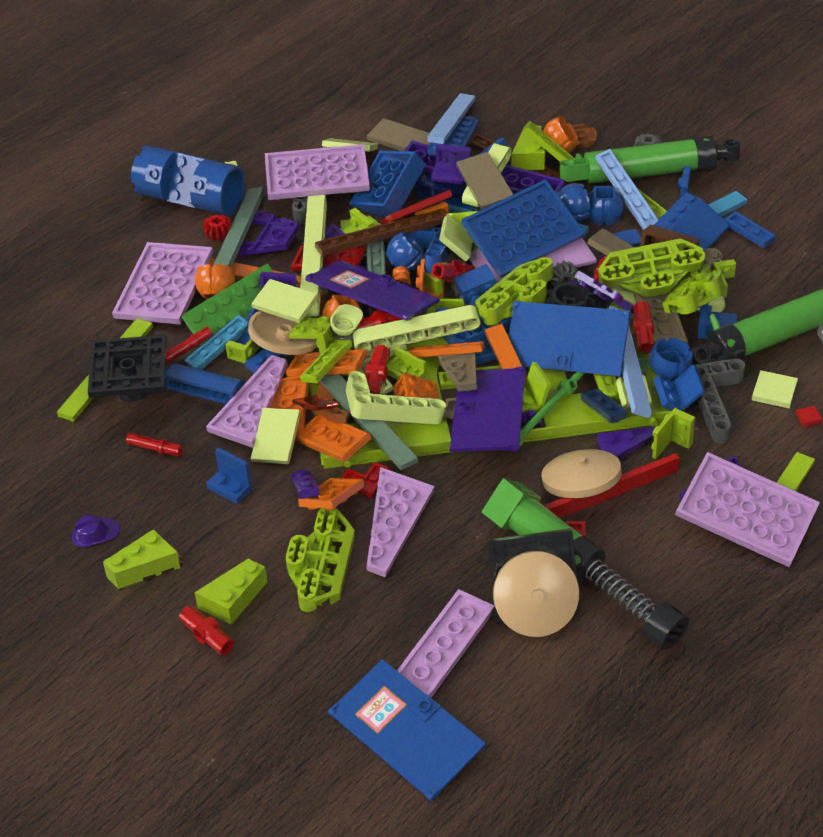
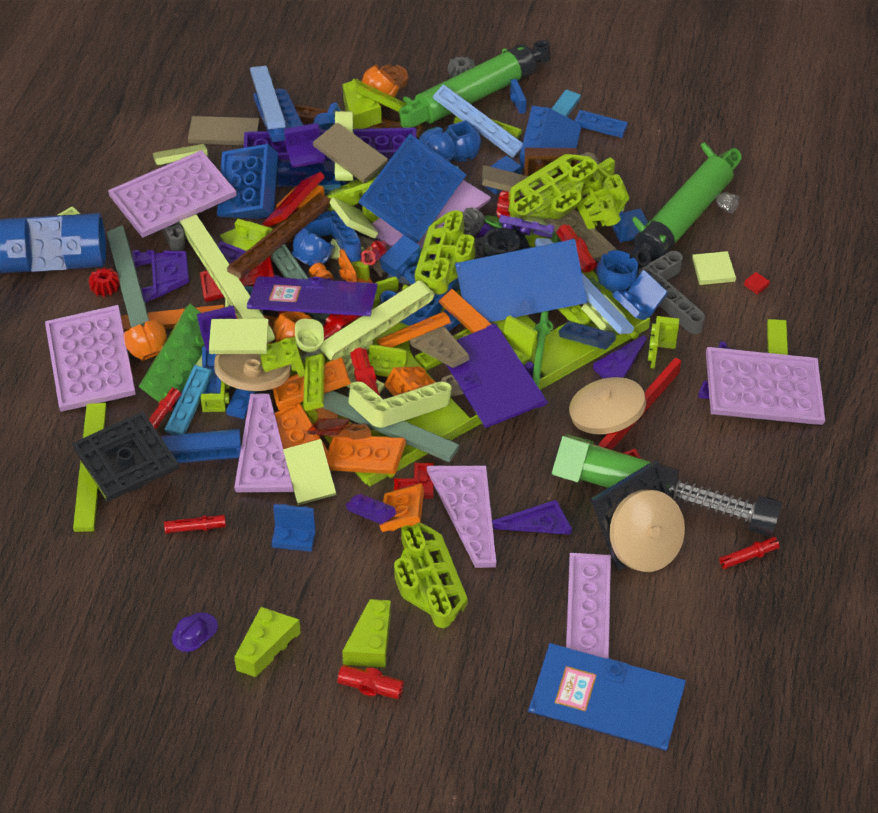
camera: 30 degrees left, 5 degrees up
none -> dark purple wing [492,500,572,535]
none -> red pin [719,537,780,570]

